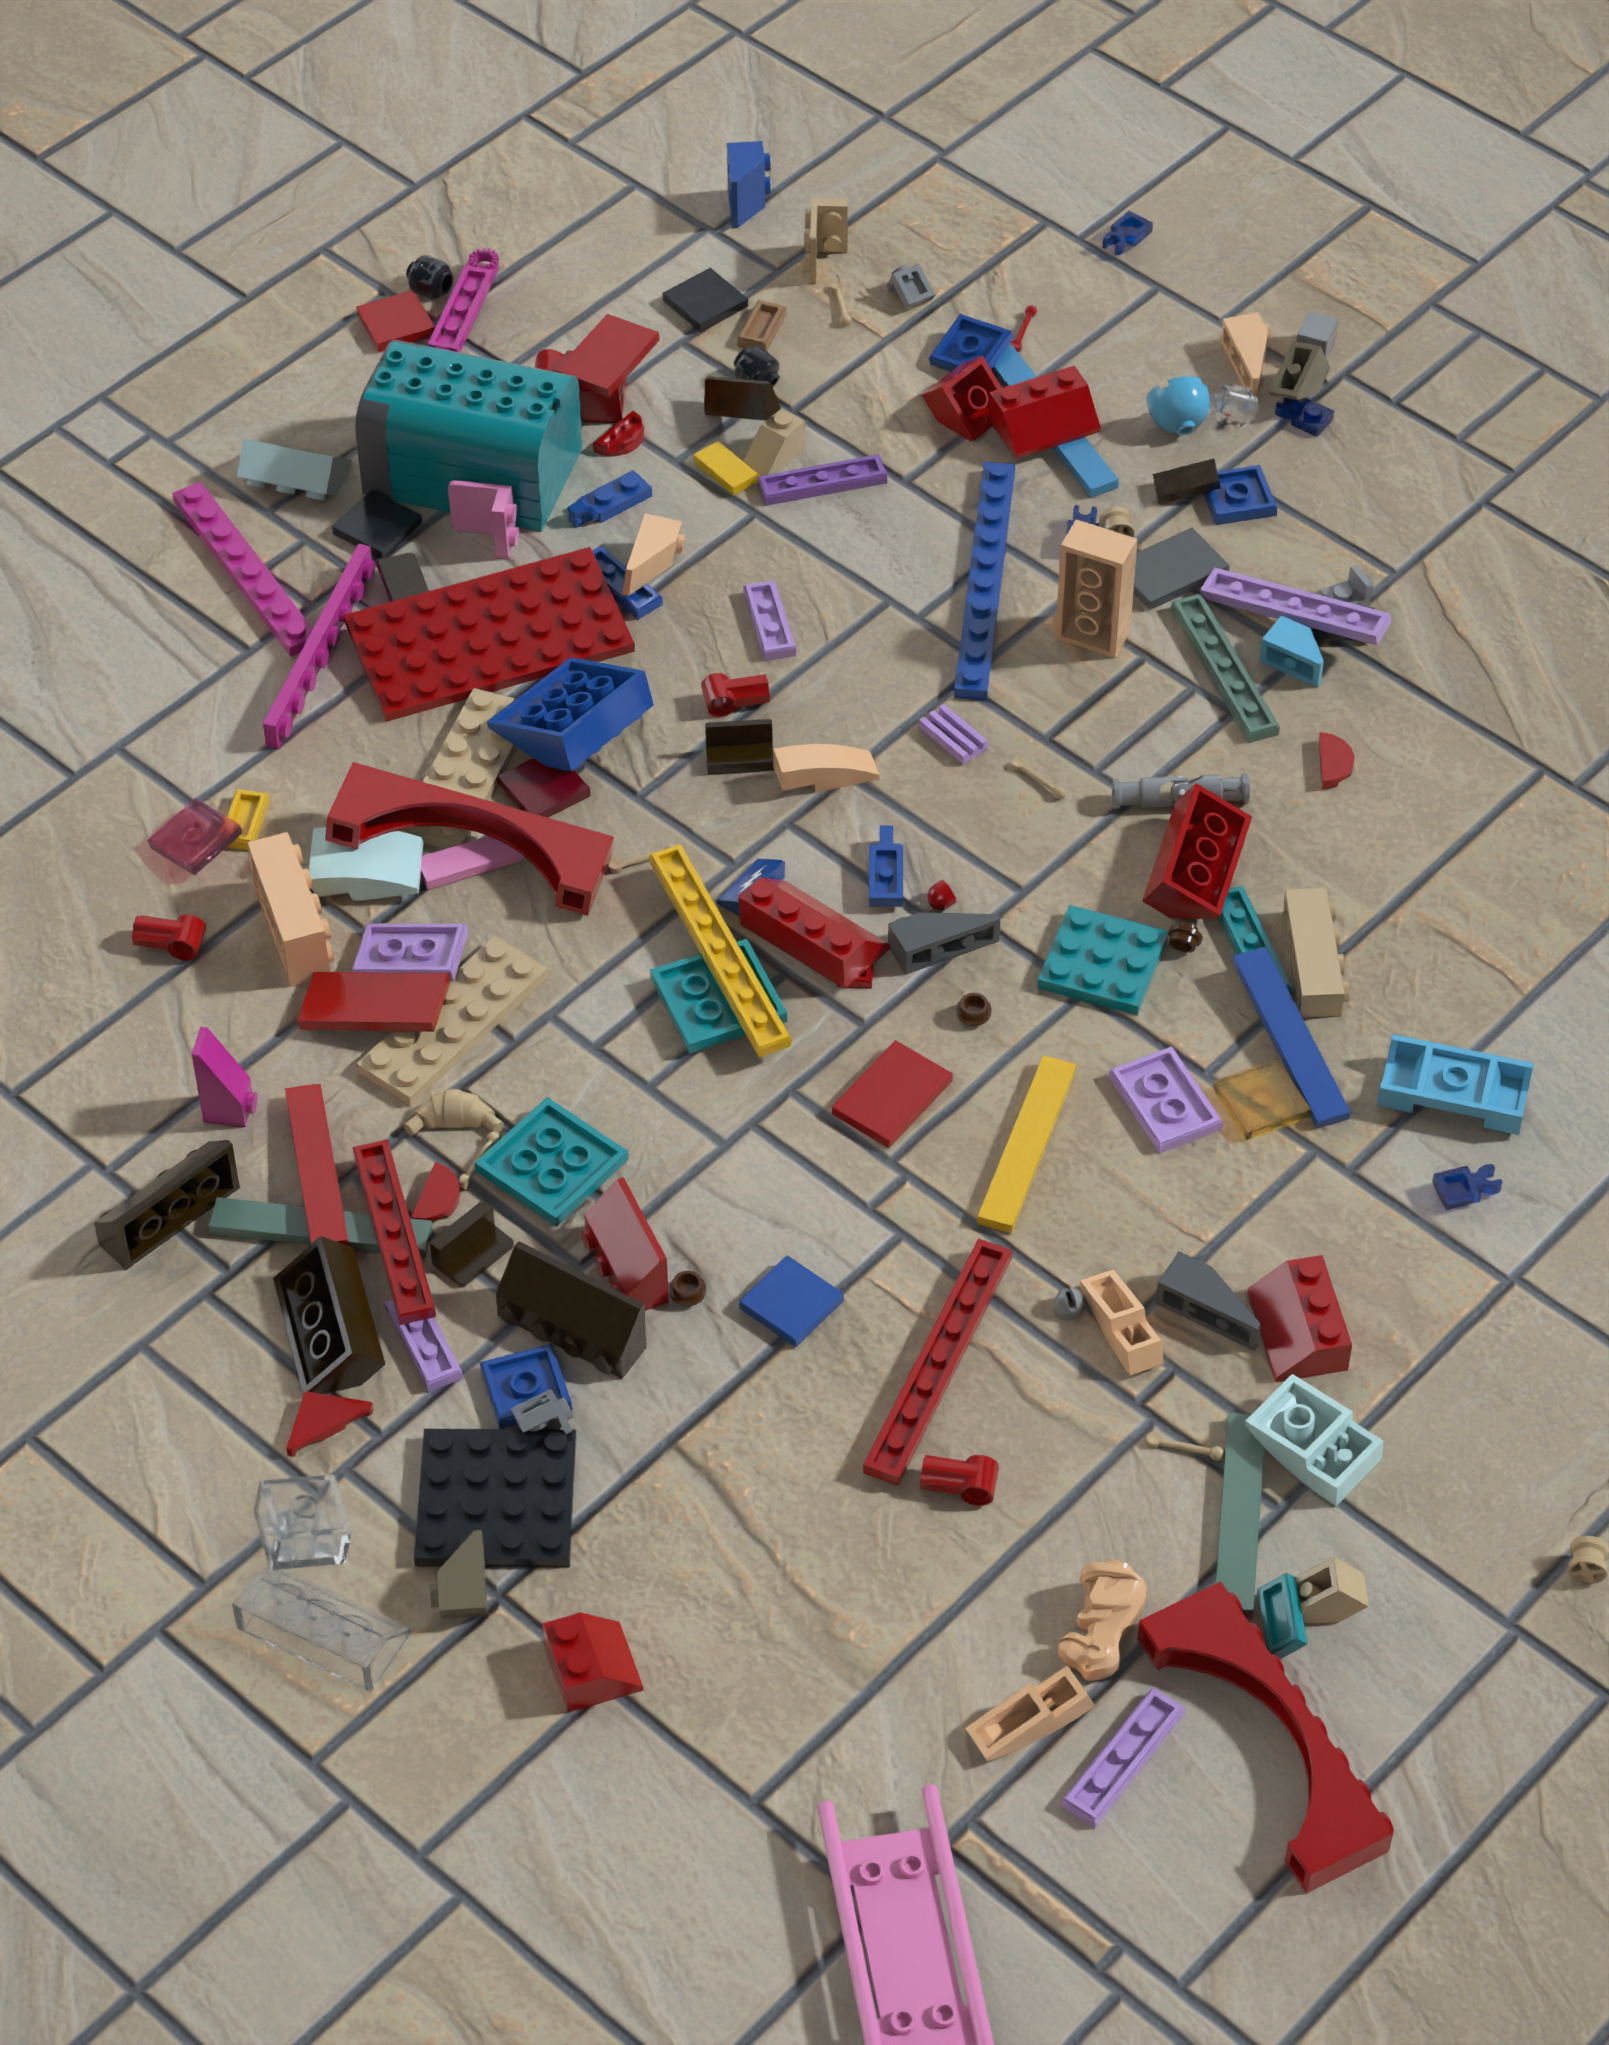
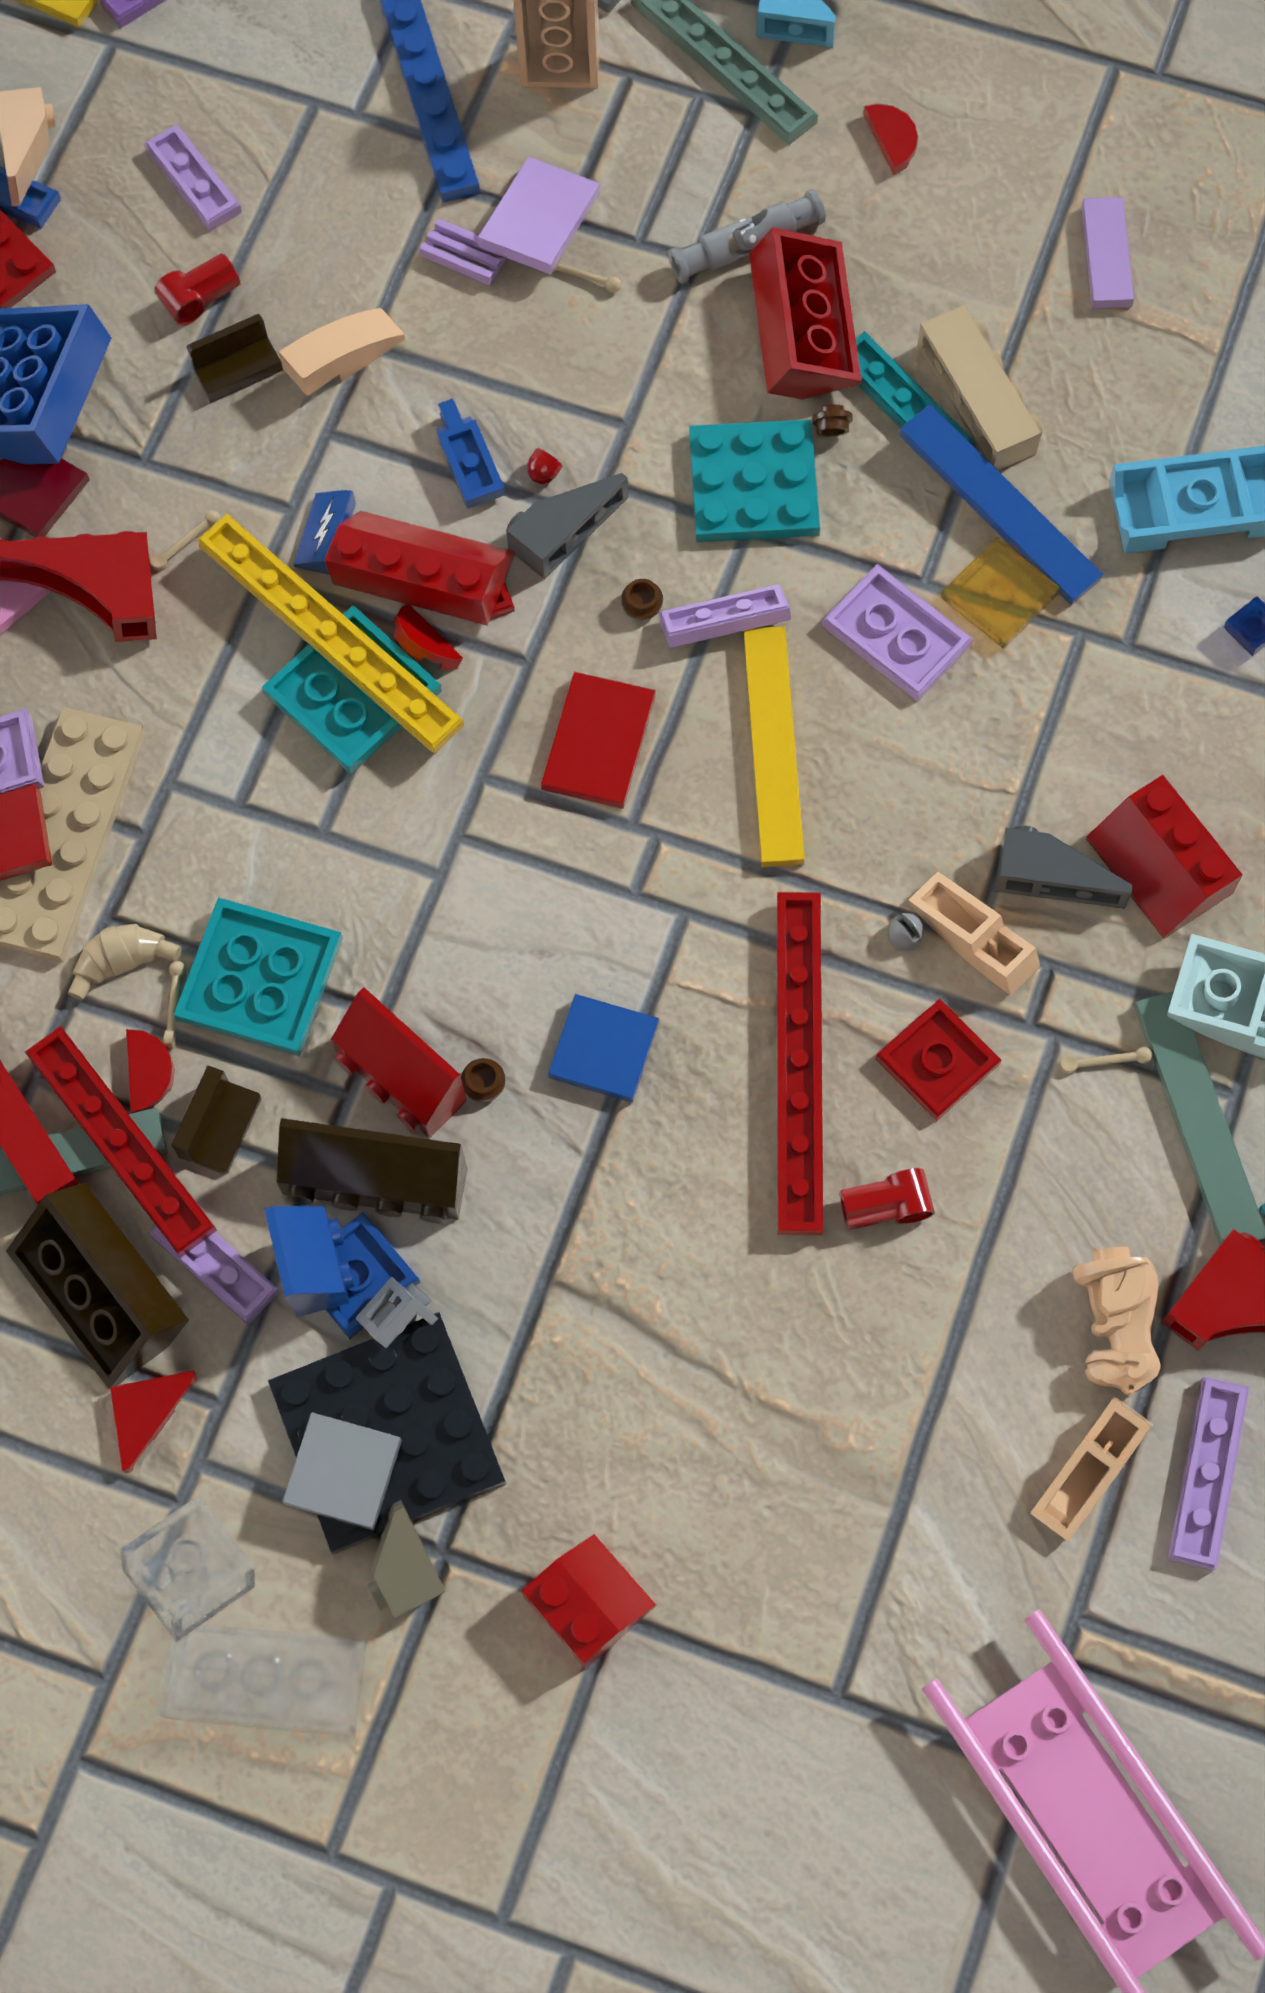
camera: 20 degrees left, 20 degrees up
none -> blue slope [264,1206,355,1317]
none -> light grey tile [282,1412,402,1530]
none -> red tile [393,603,463,670]
none -> lavender tile [478,157,600,274]
none -> lavender tile [659,584,791,648]
none -> red tile [875,998,1002,1121]
none -> lavender tile [1082,197,1134,309]

